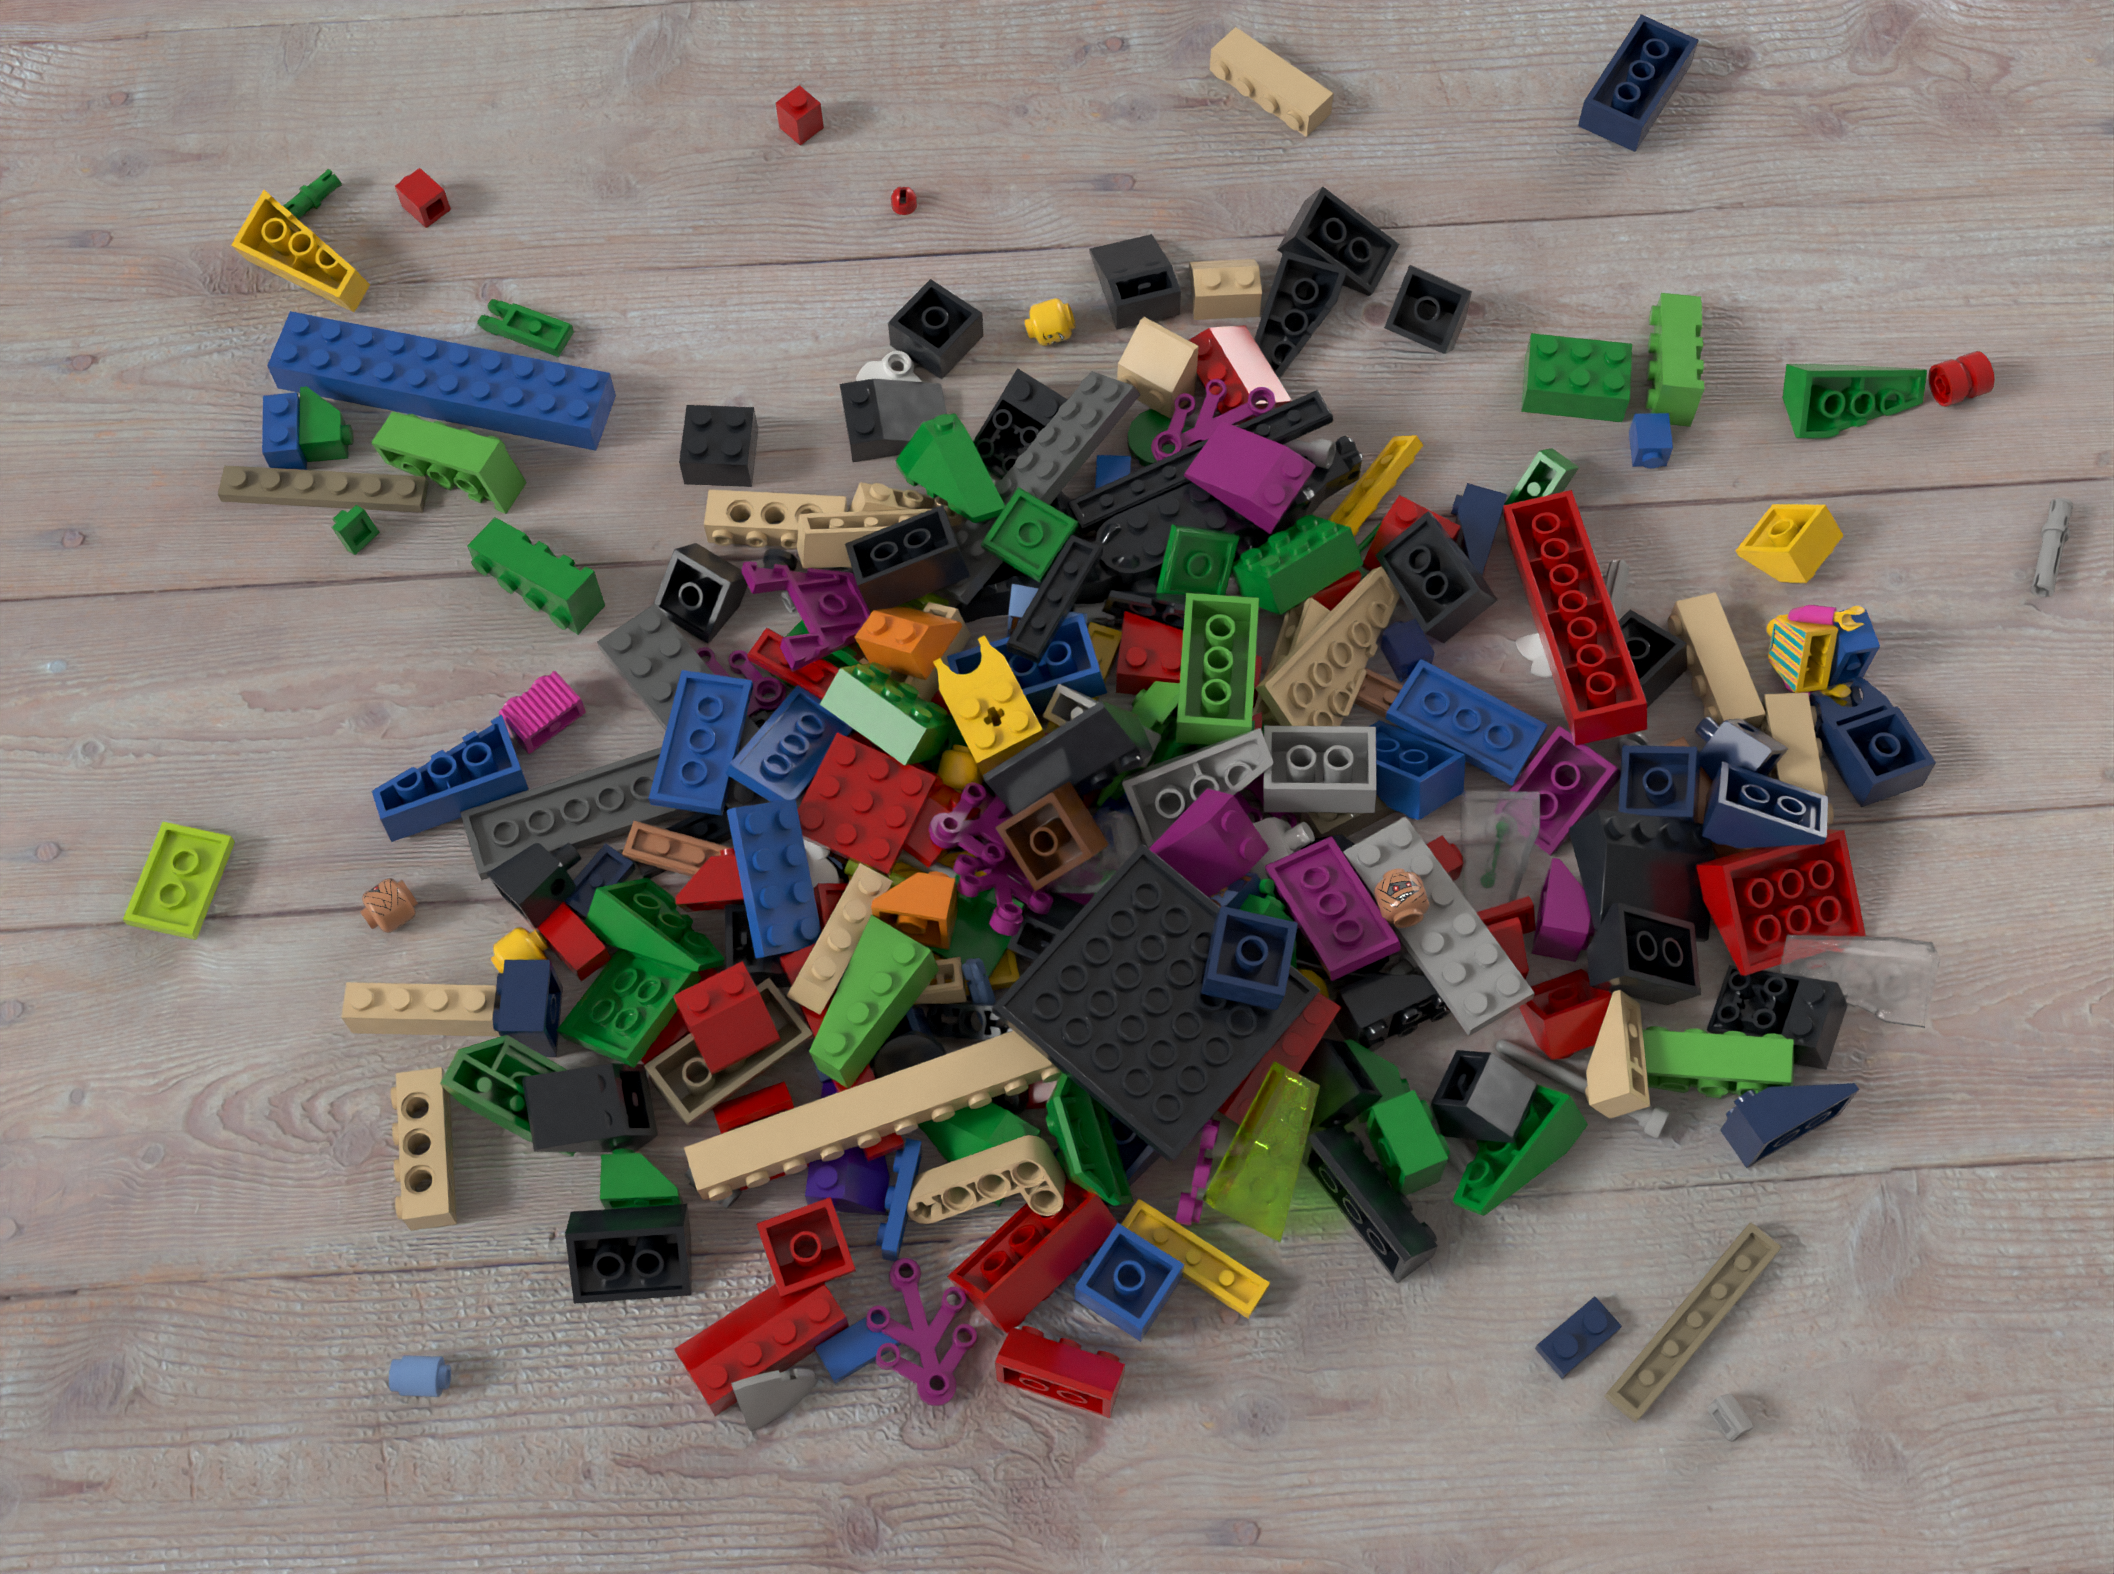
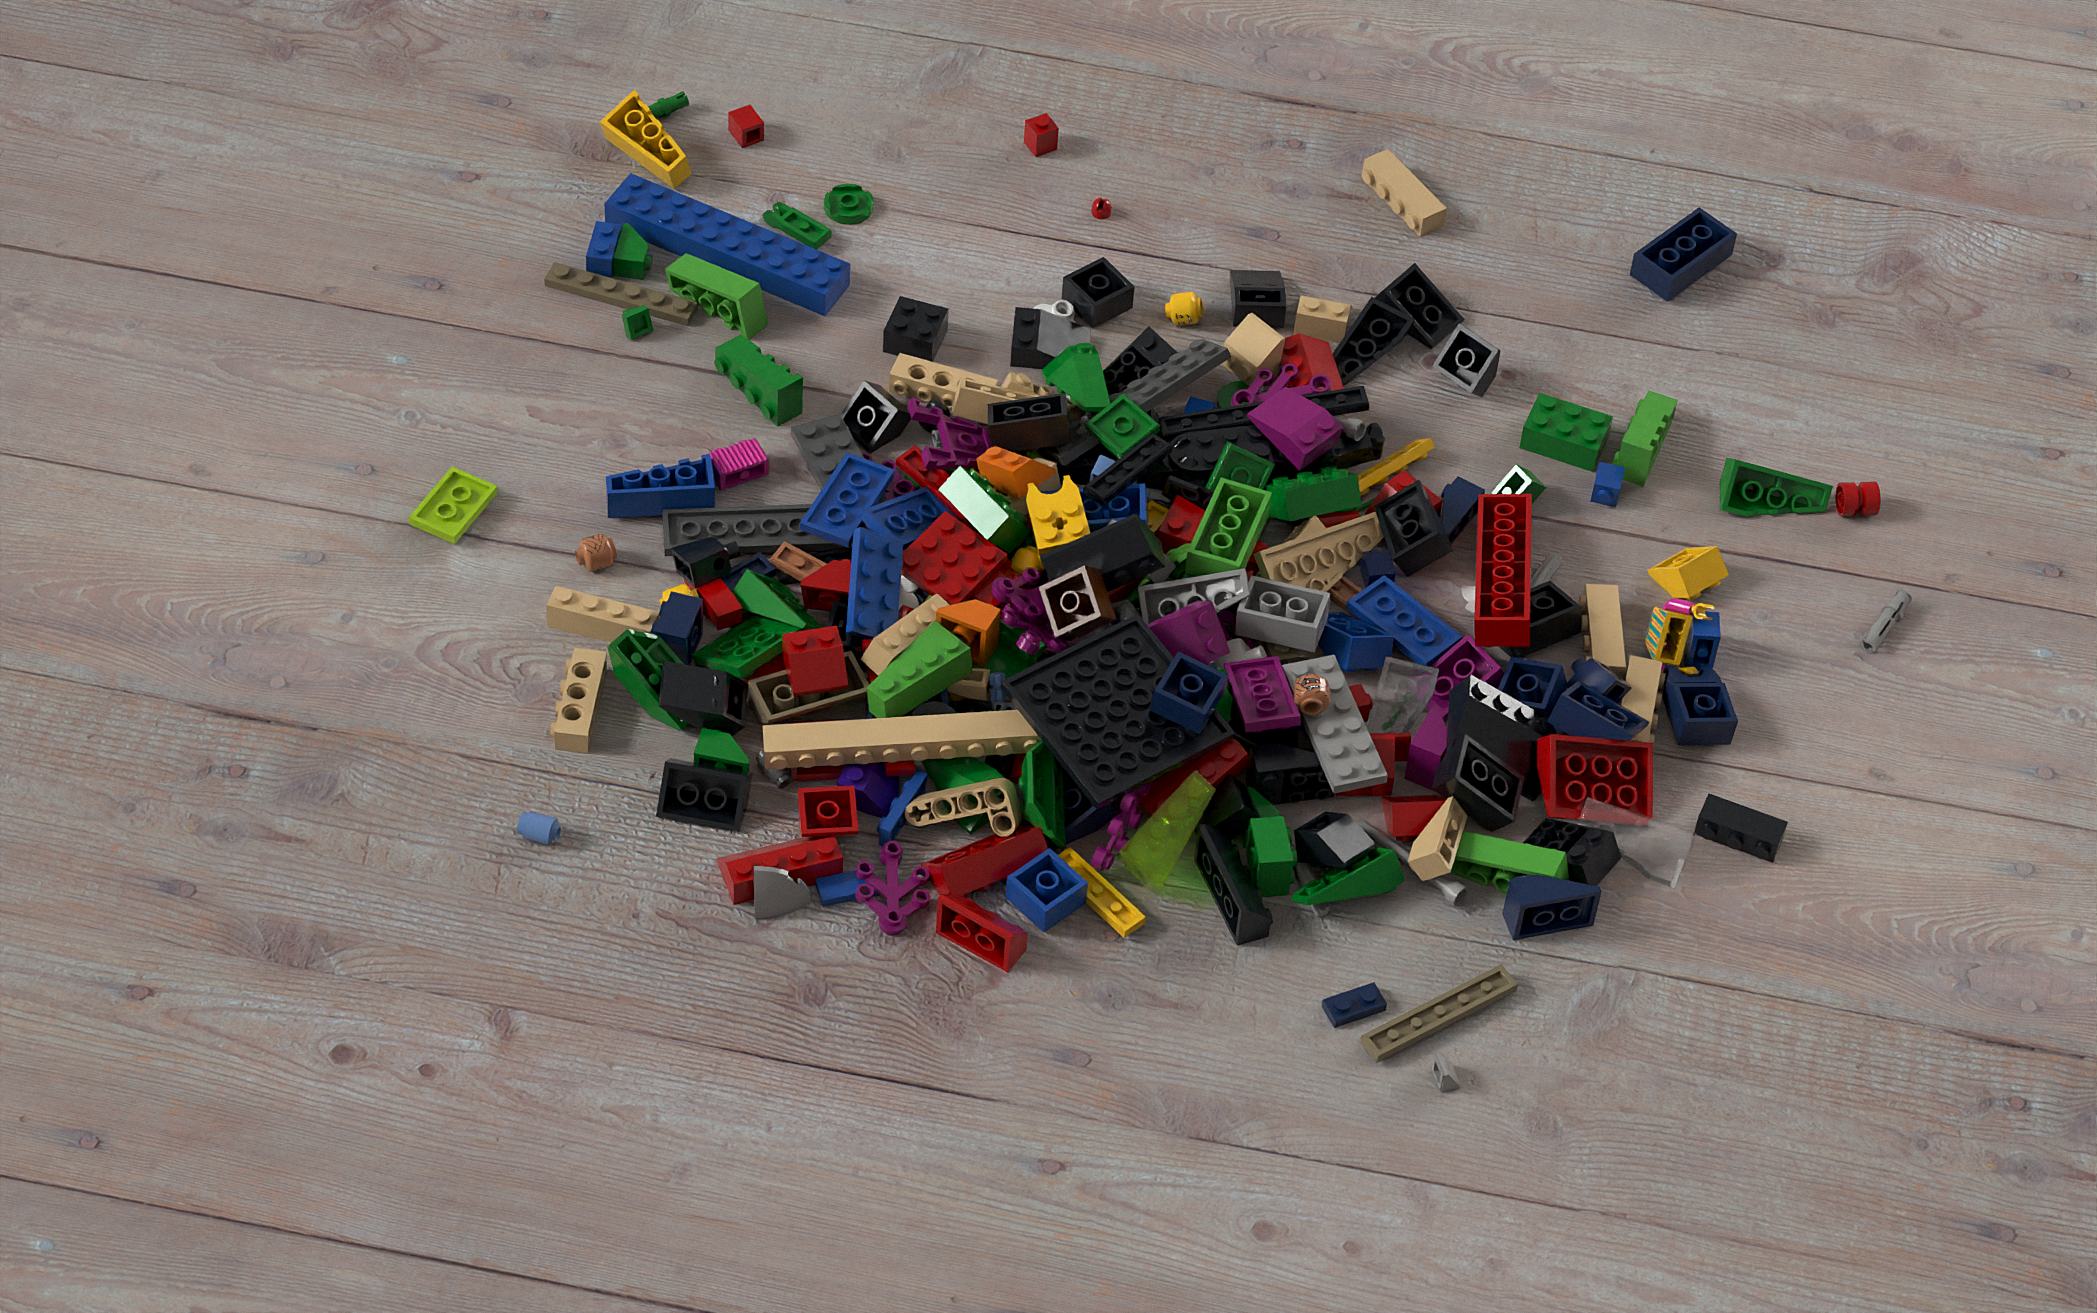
camera: 10 degrees right, 15 degrees down
none -> green tile [824,184,874,225]
none -> black brick [1694,793,1788,863]

